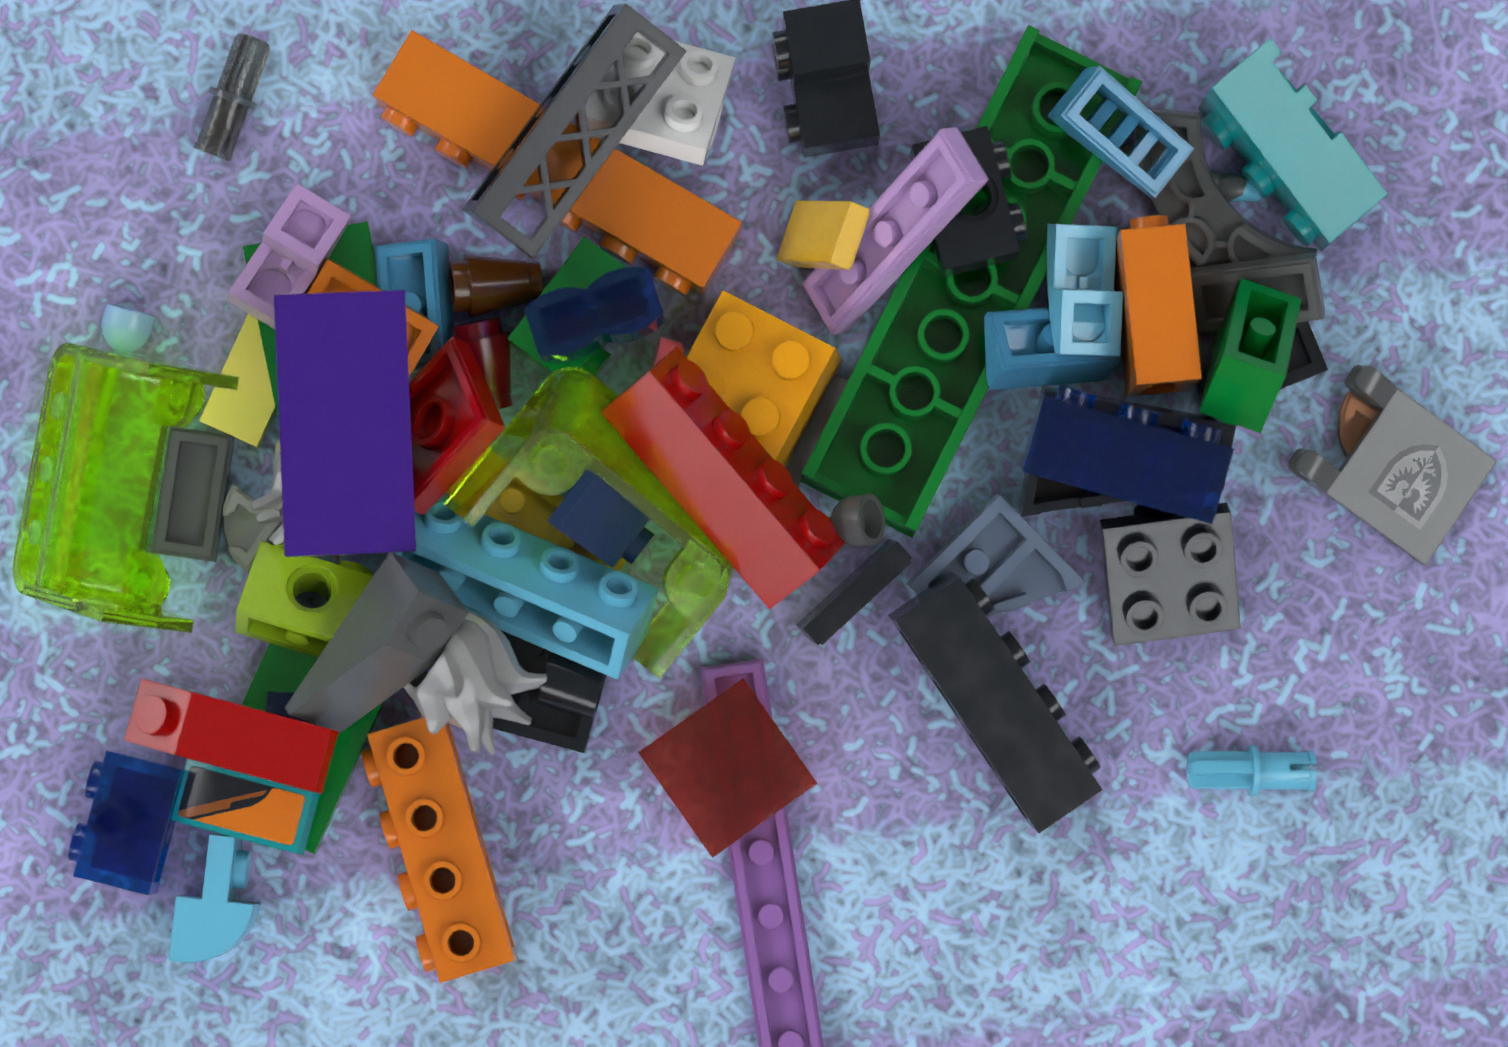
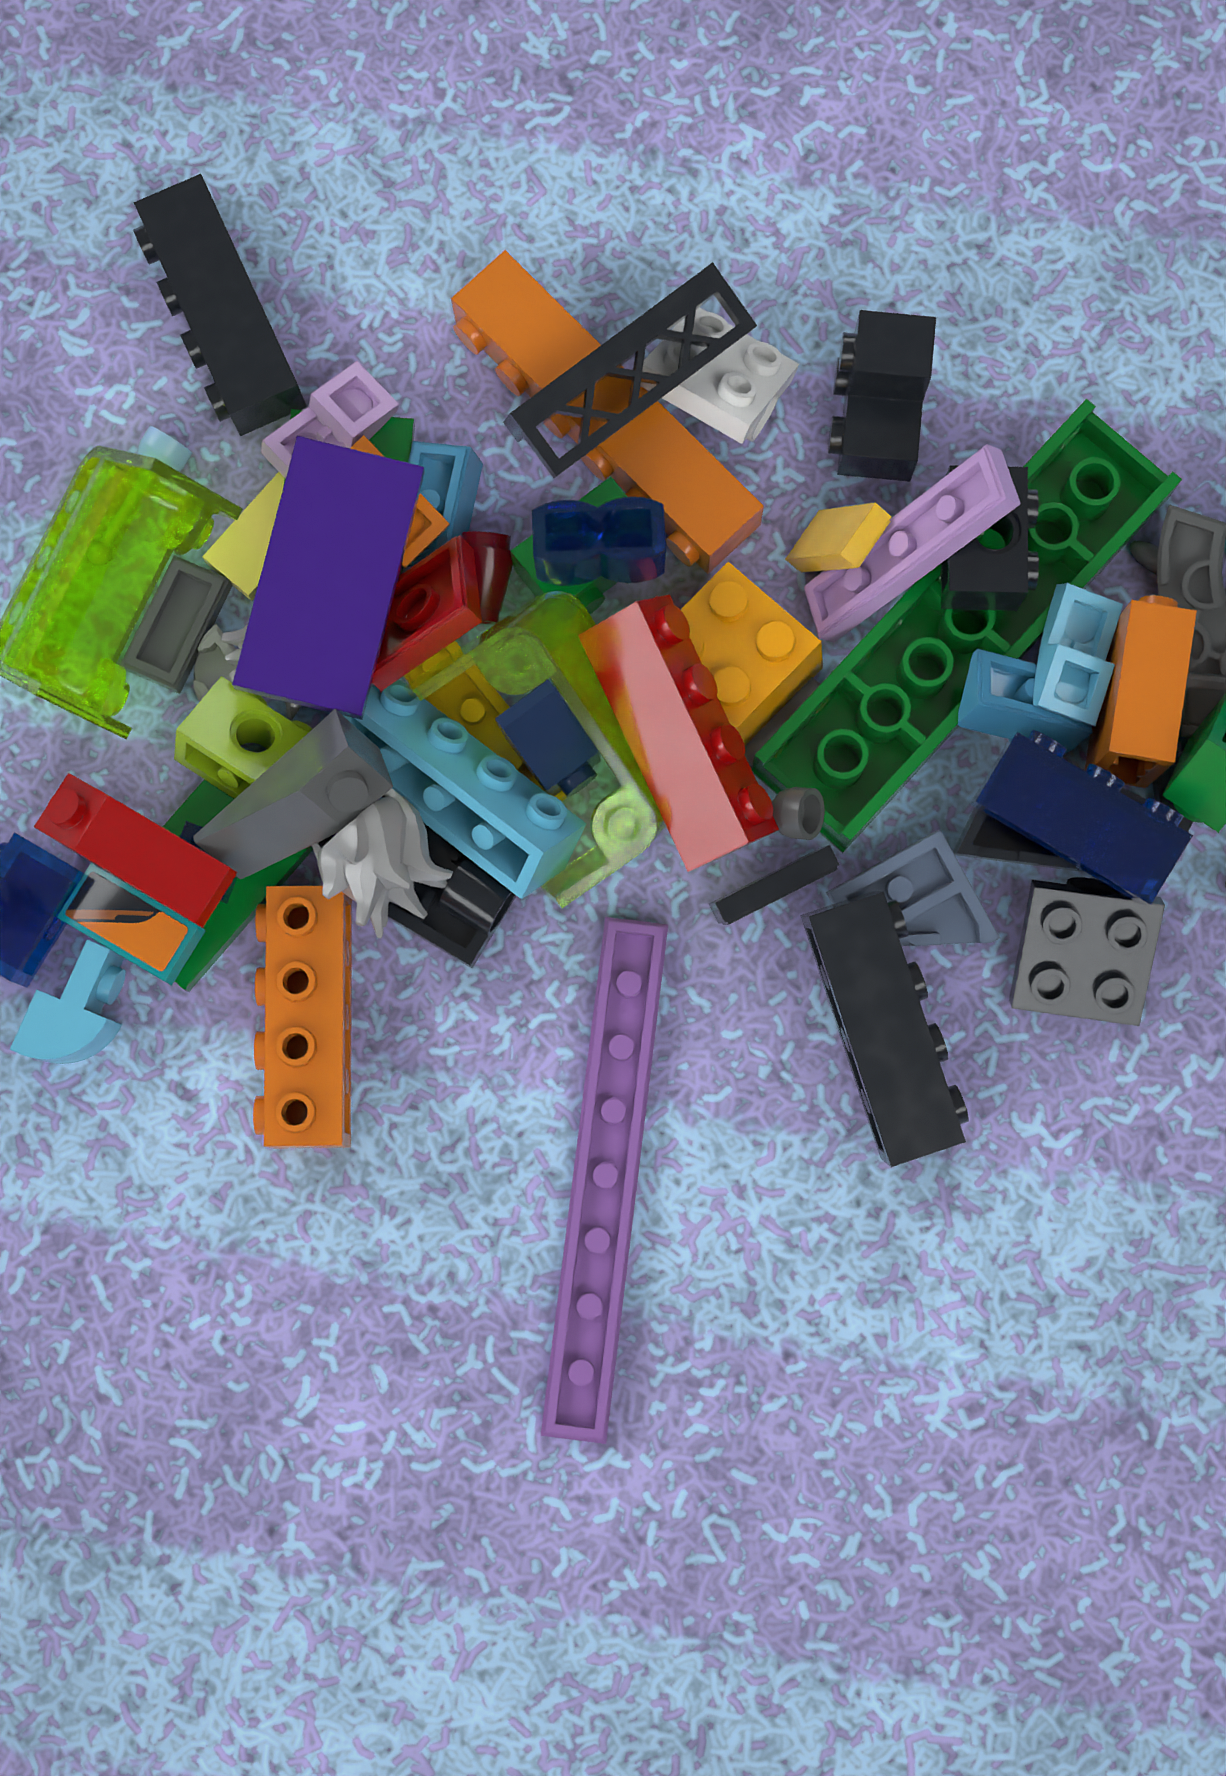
camera: 20 degrees right, 5 degrees down
clear smoke axle [193,33,270,162] -> none
reddish brown cone [448,254,543,317] -> none
clear red tile [638,678,817,858] -> none
dark azure slope [1048,66,1194,199] -> none
medium azure axle [1186,745,1317,796] -> none
none -> black brick [133,174,307,436]

